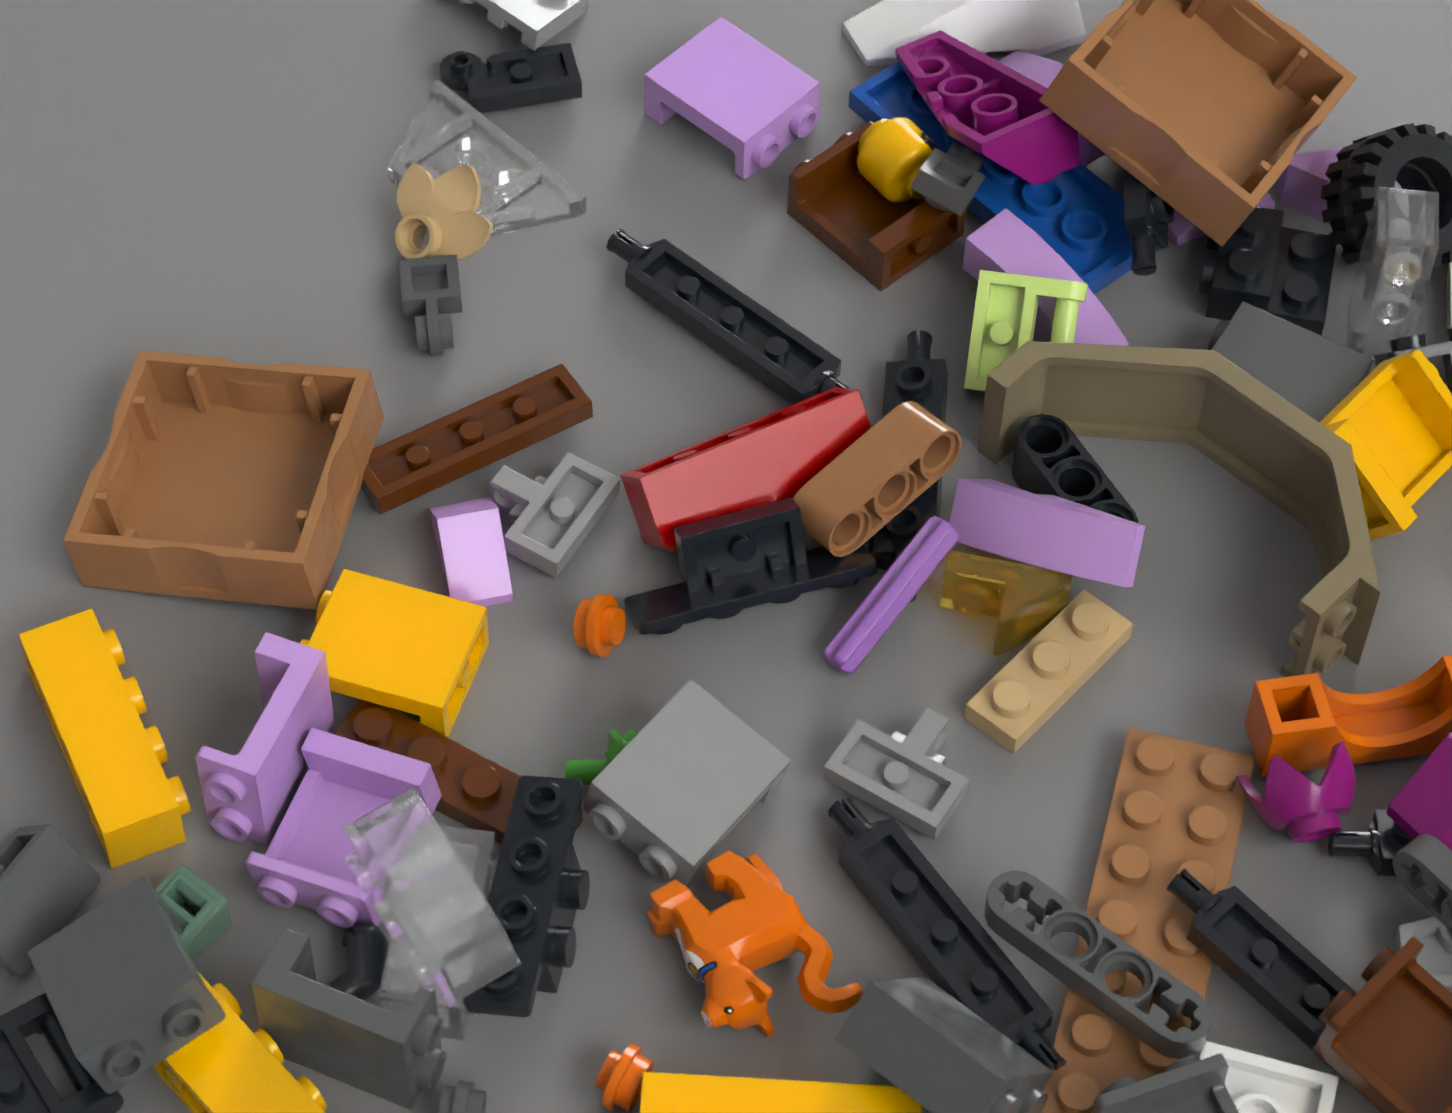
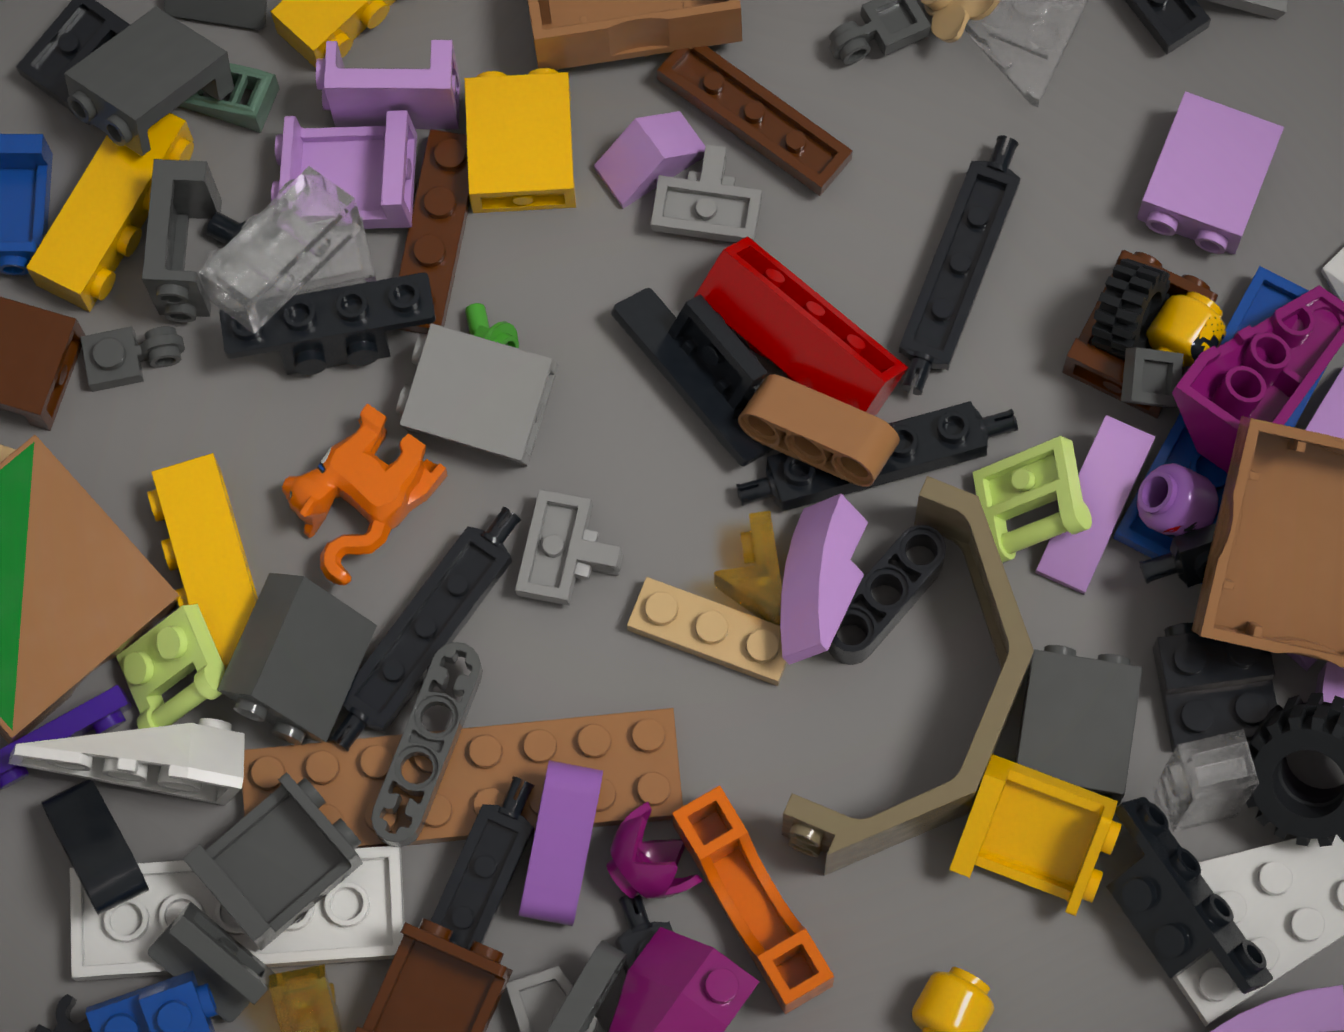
camera: 75 degrees right, 20 degrees up
orange plate [573,593,626,657] -> none
orange plate [595,1043,654,1112] -> none
medium lavender axle [823,516,959,675] -> none
none -> medium lavender beam [518,760,603,926]
none -> black tyre [1091,258,1170,359]
none -> medium lavender head [1137,463,1219,538]

